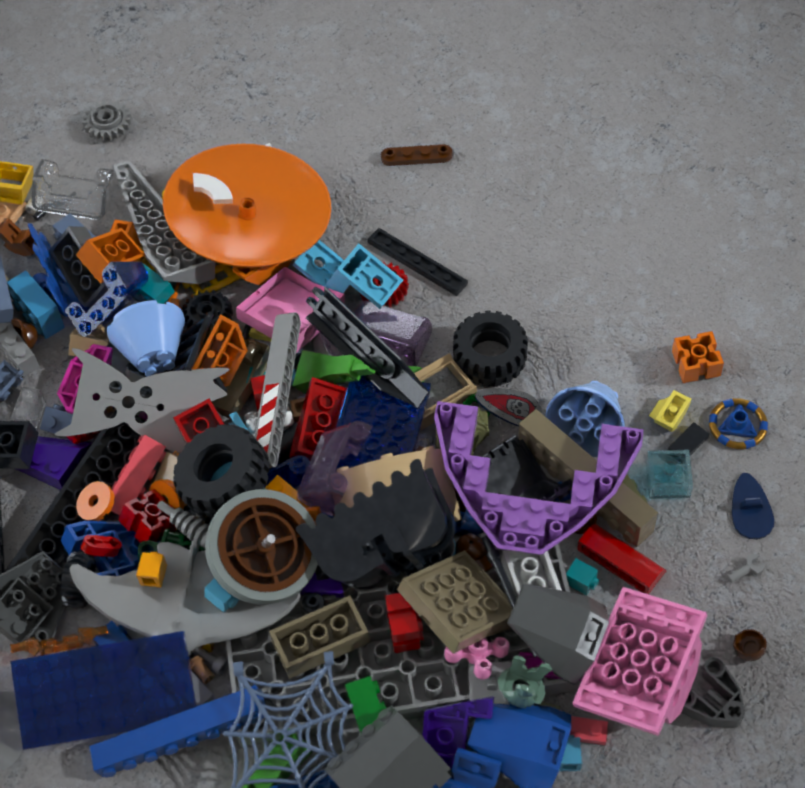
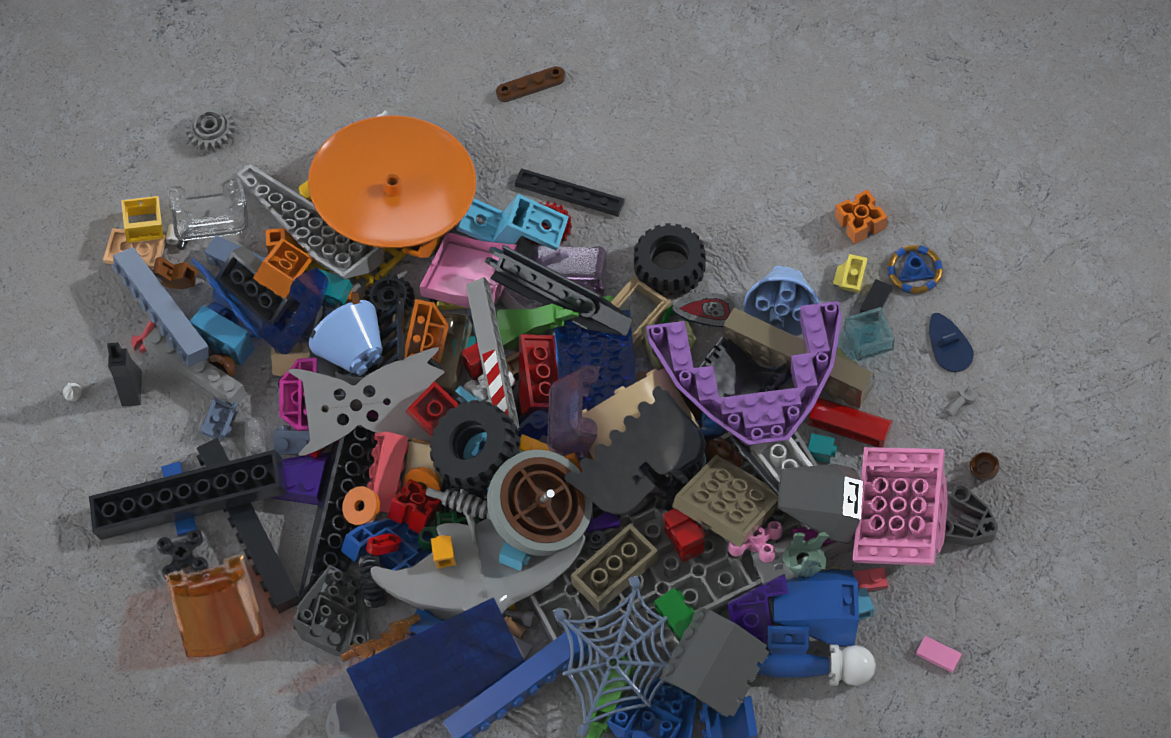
camera: 15 degrees left, 5 degrees up
white tile [193,173,233,204] -> none

